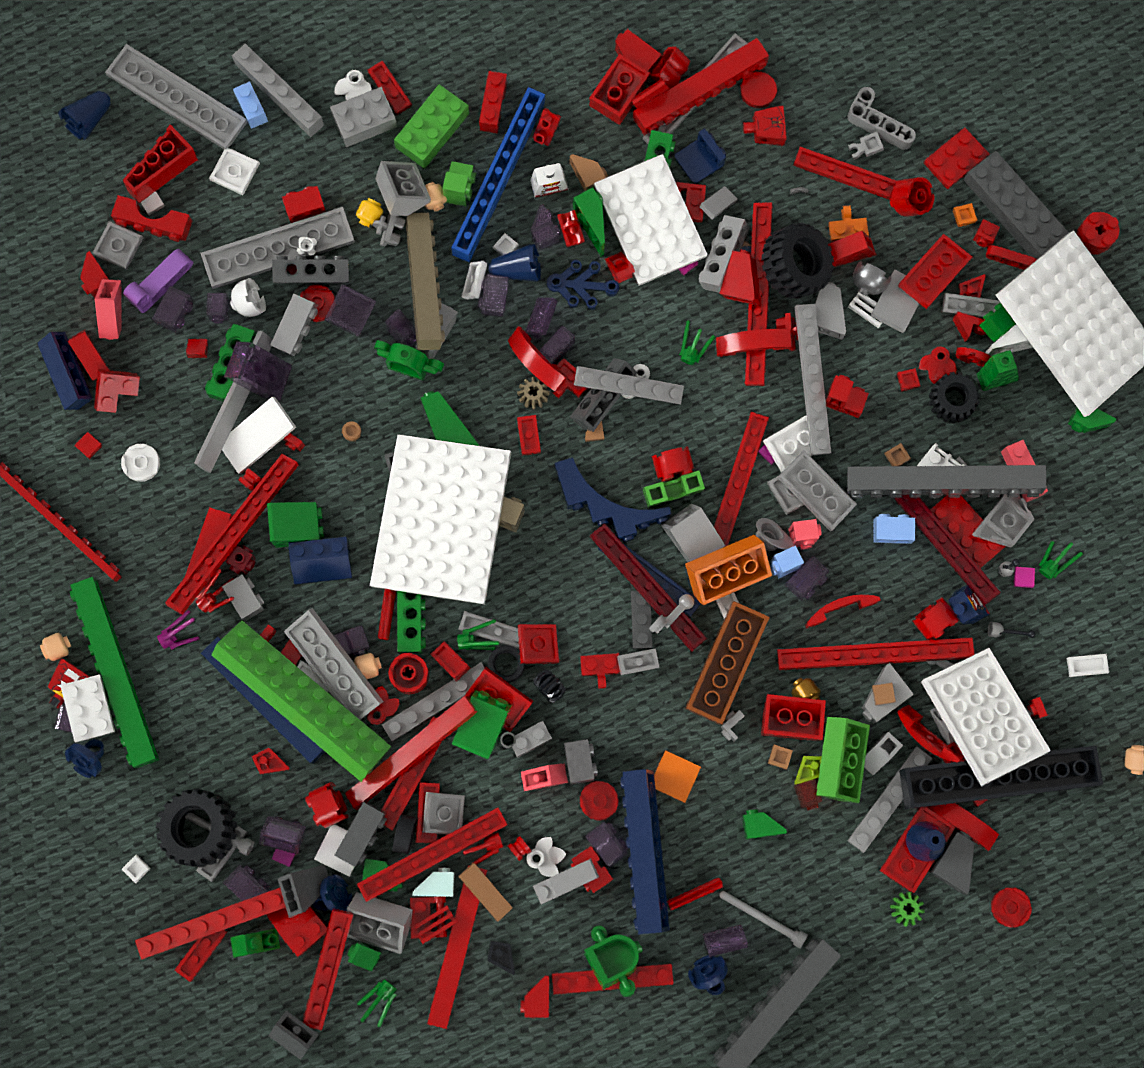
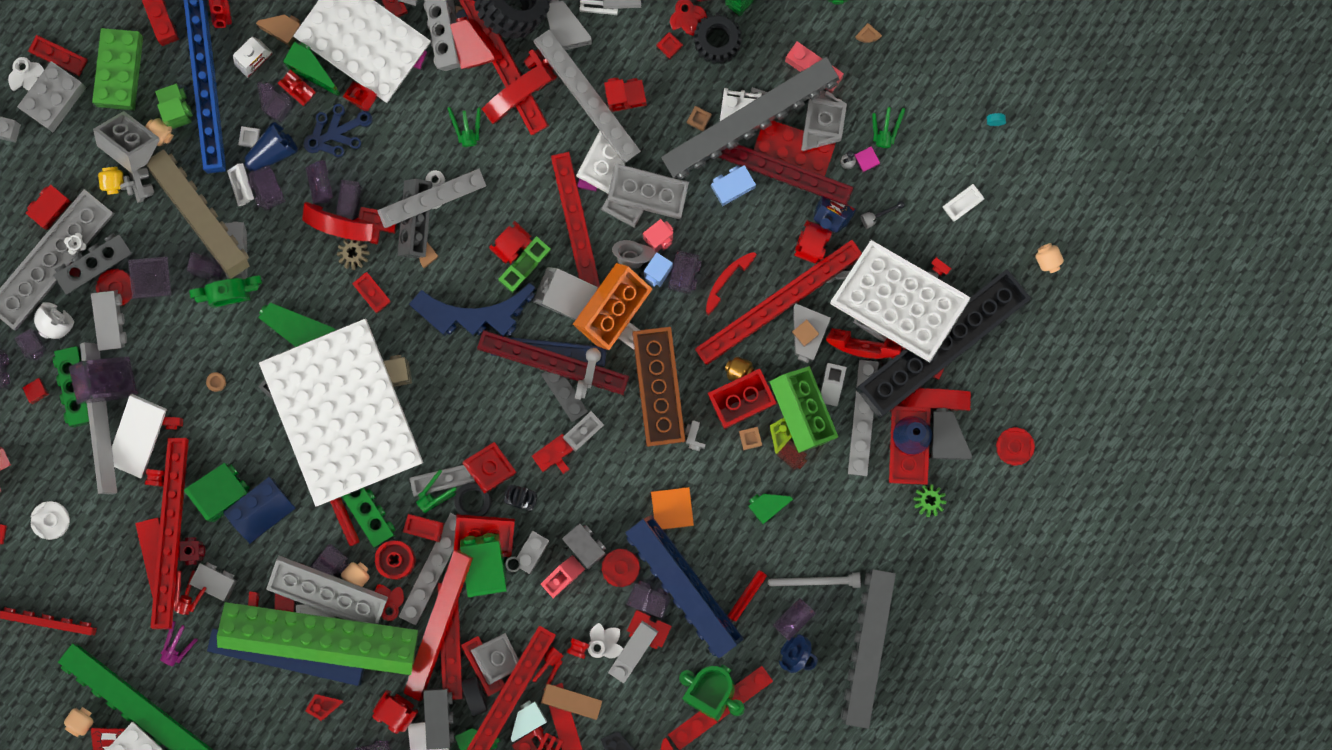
camera: 25 degrees left, 5 degrees up
none -> medium nougat tile [855,23,882,43]

